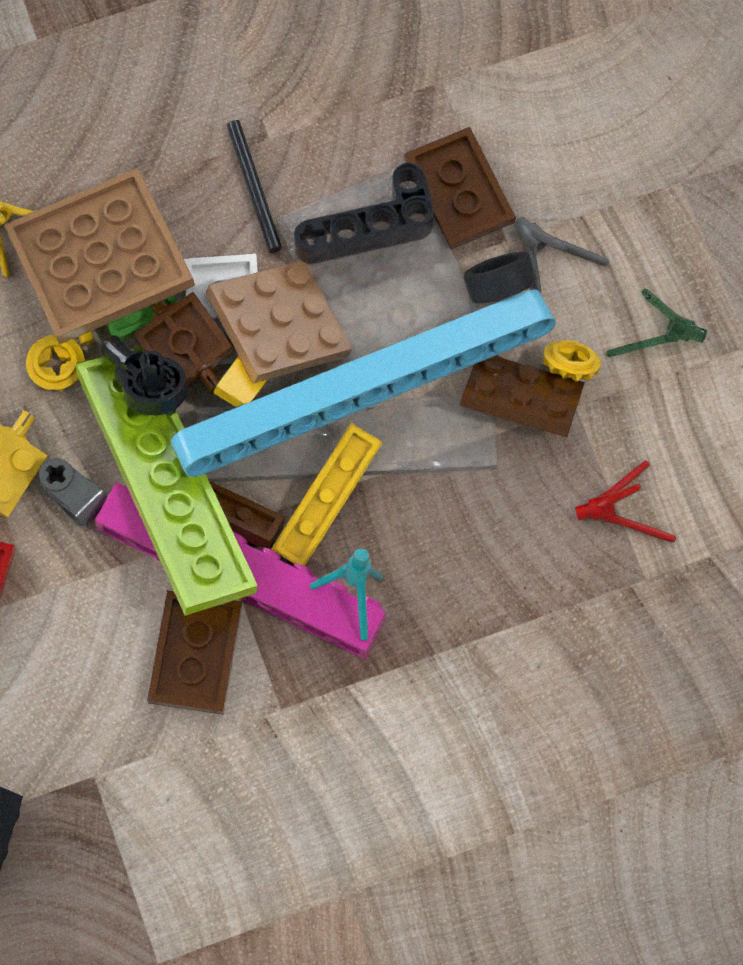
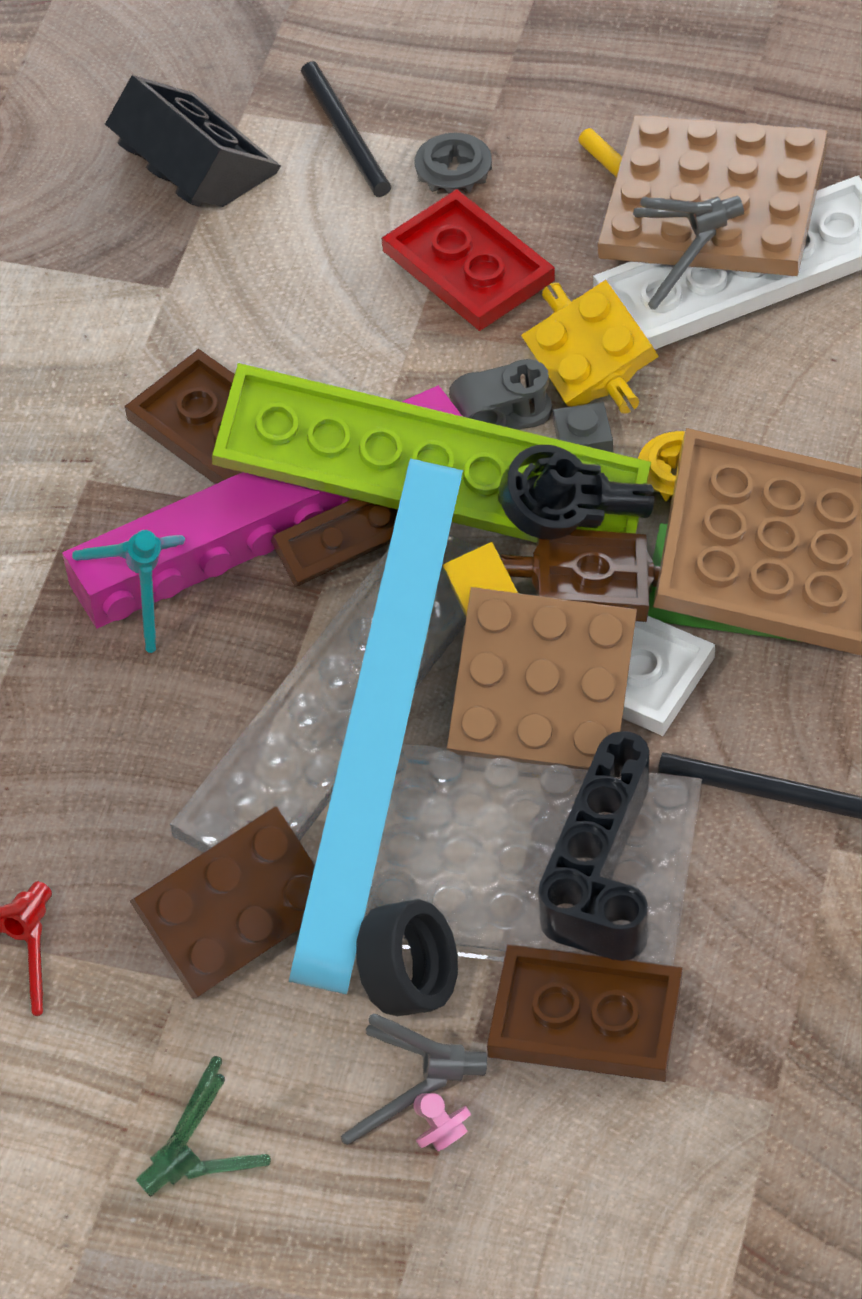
camera: 130 degrees right, 20 degrees down
yellow tile [271,422,383,566] -> none
yellow gear [543,340,601,382] -> none
none -> bright pink plate [413,1093,471,1151]
none -> dark grey plate [553,402,613,453]

